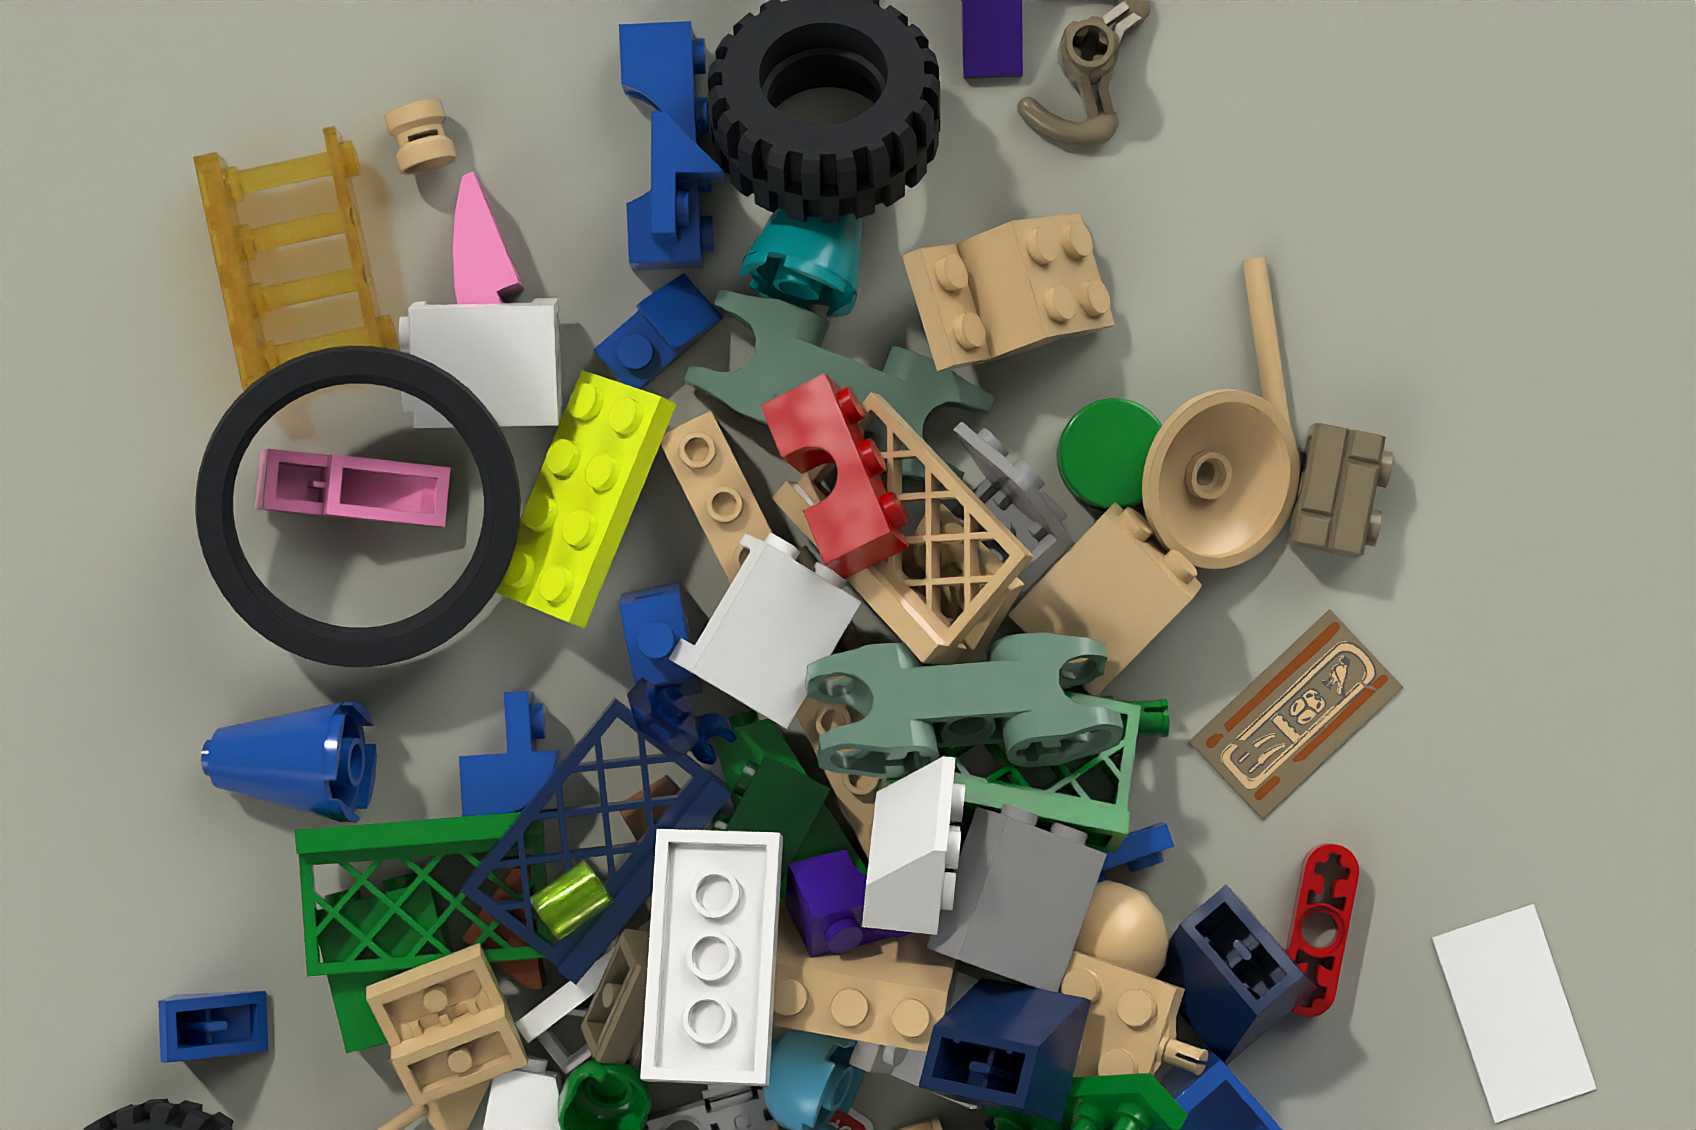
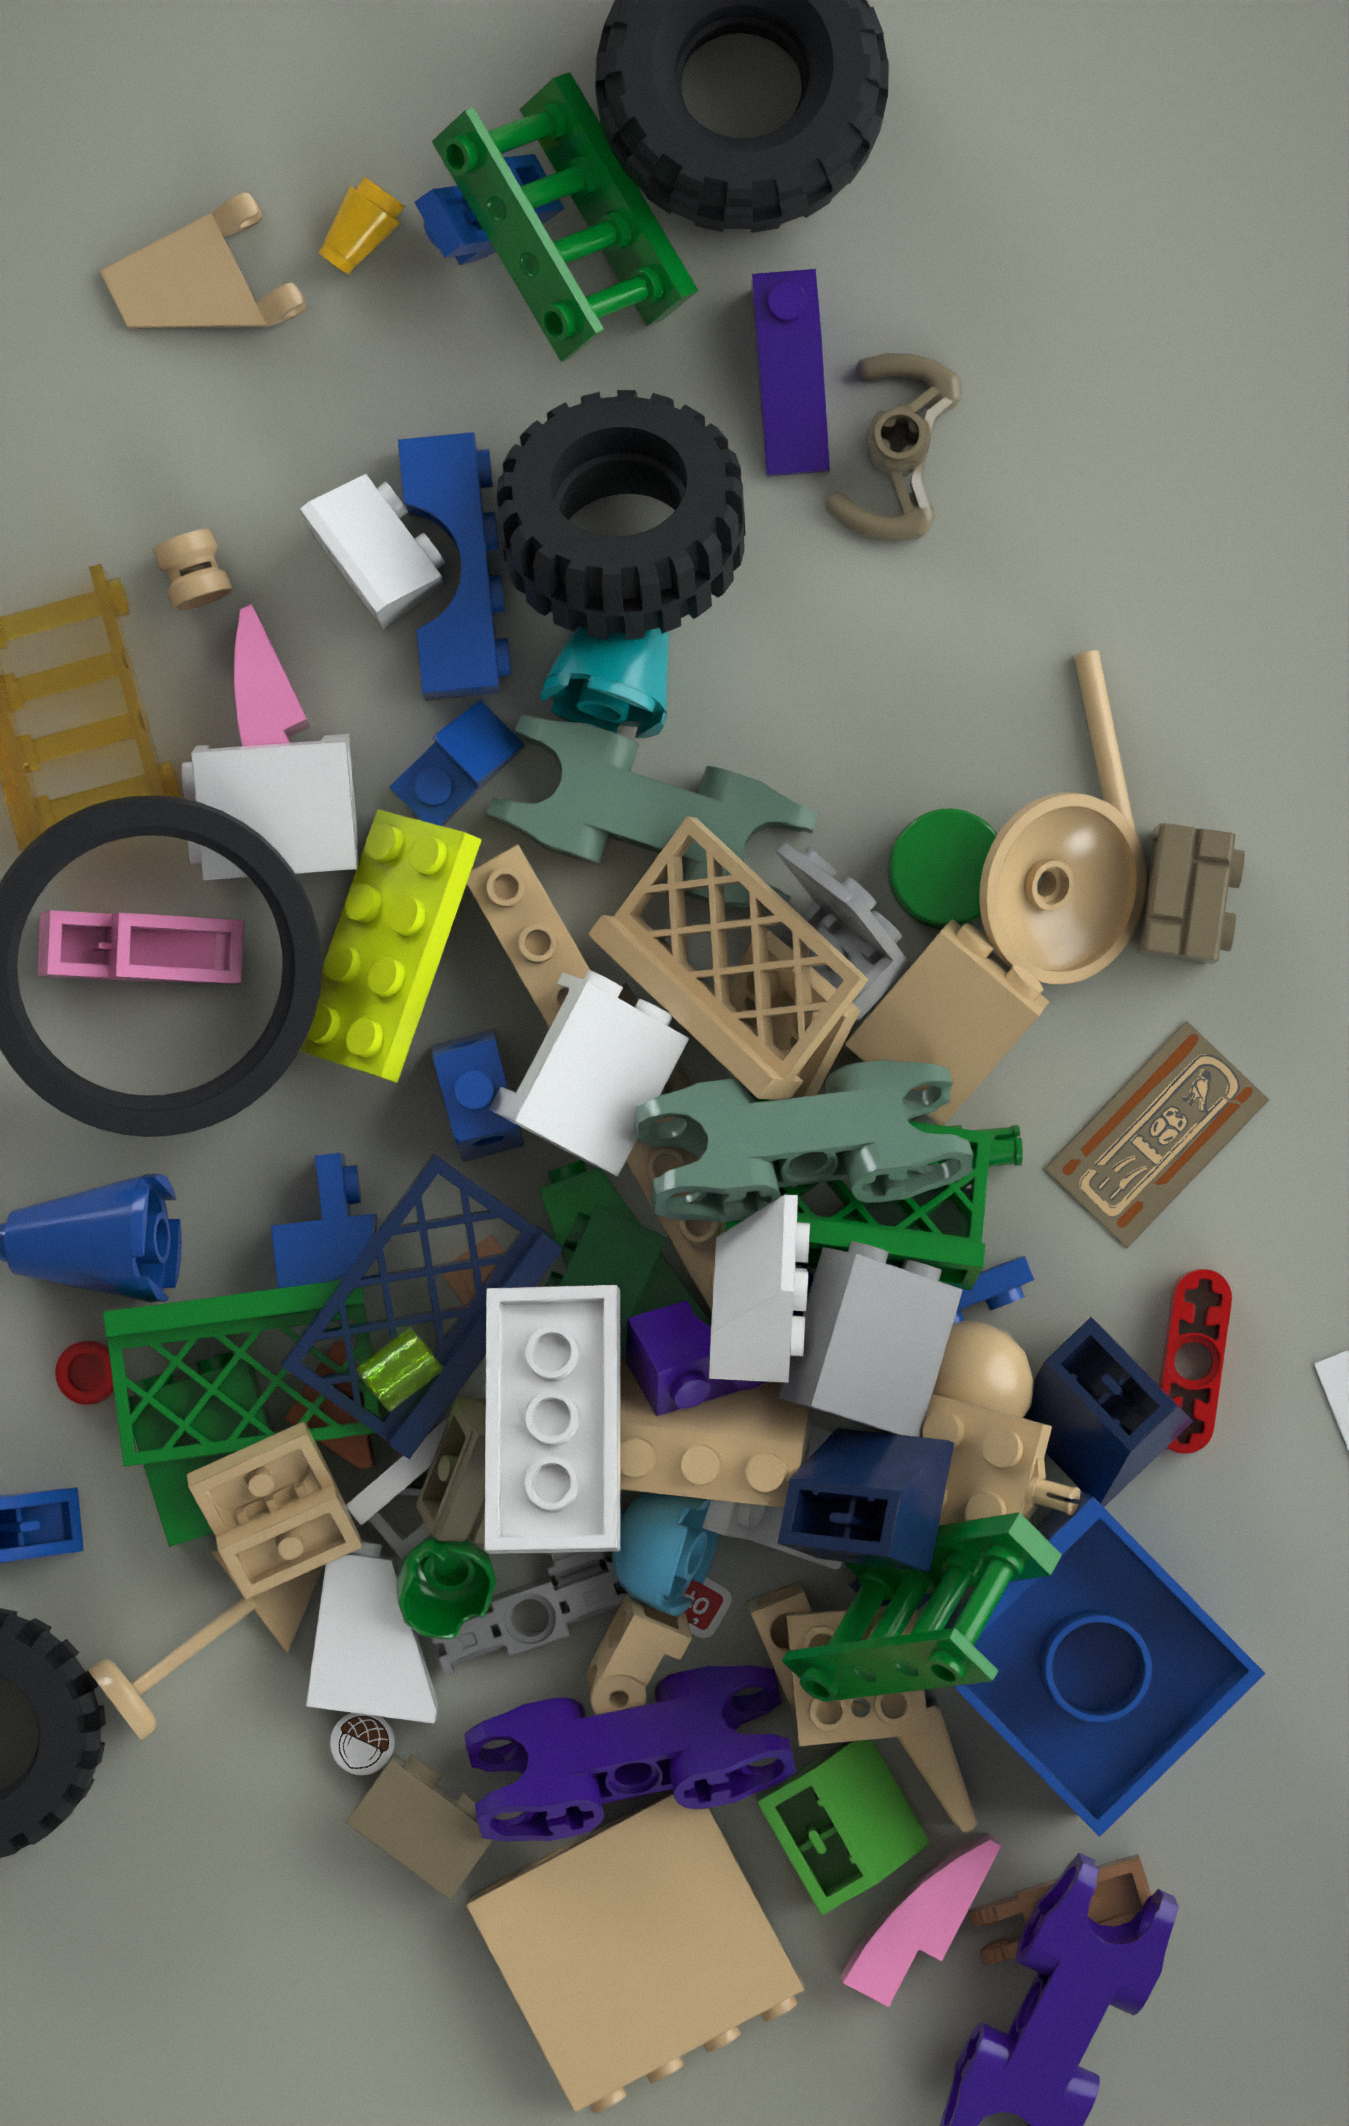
camera: 10 degrees left, 0 degrees up
clear blue plate [627,678,737,765] -> none
blue slope [651,111,726,242] -> none
arch [760,373,909,579] -> none
tan bracket [902,212,1115,372] -> none
none -> red tile [55,1341,114,1405]
none -> white slope [299,474,446,630]

